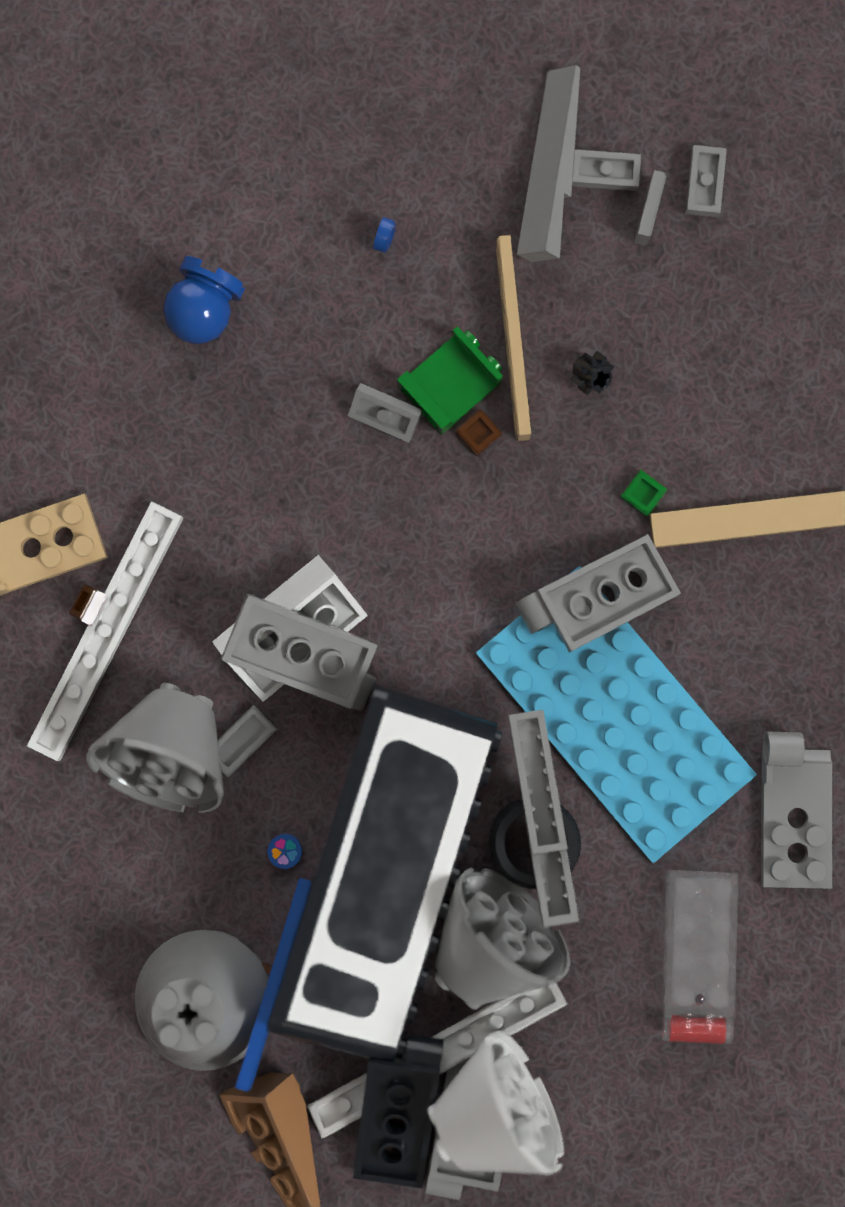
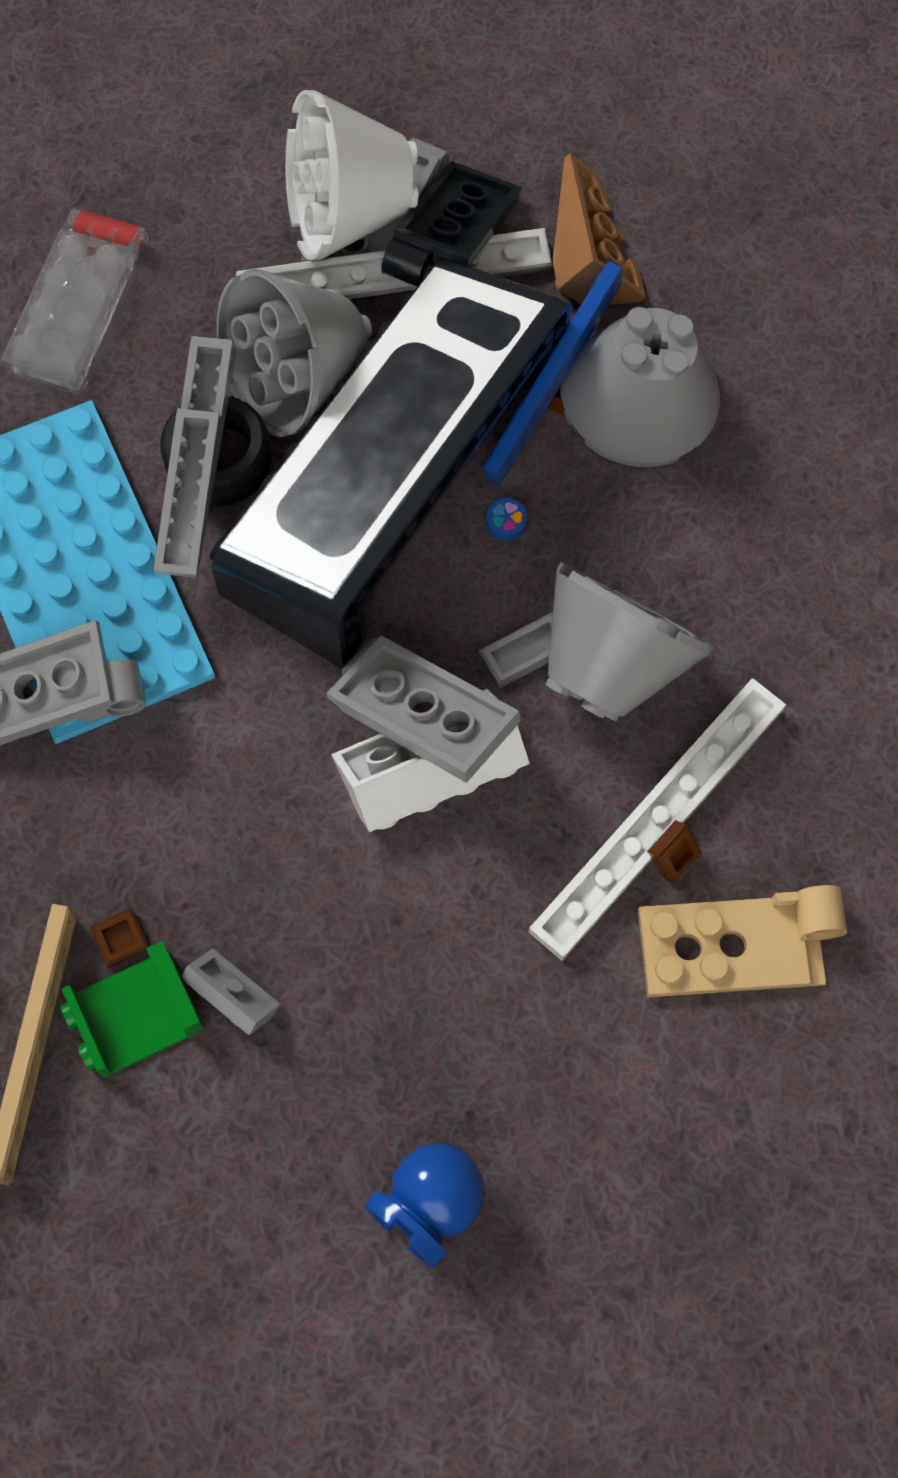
camera: 165 degrees left, 15 degrees down
blue tile [373,217,396,253] -> none

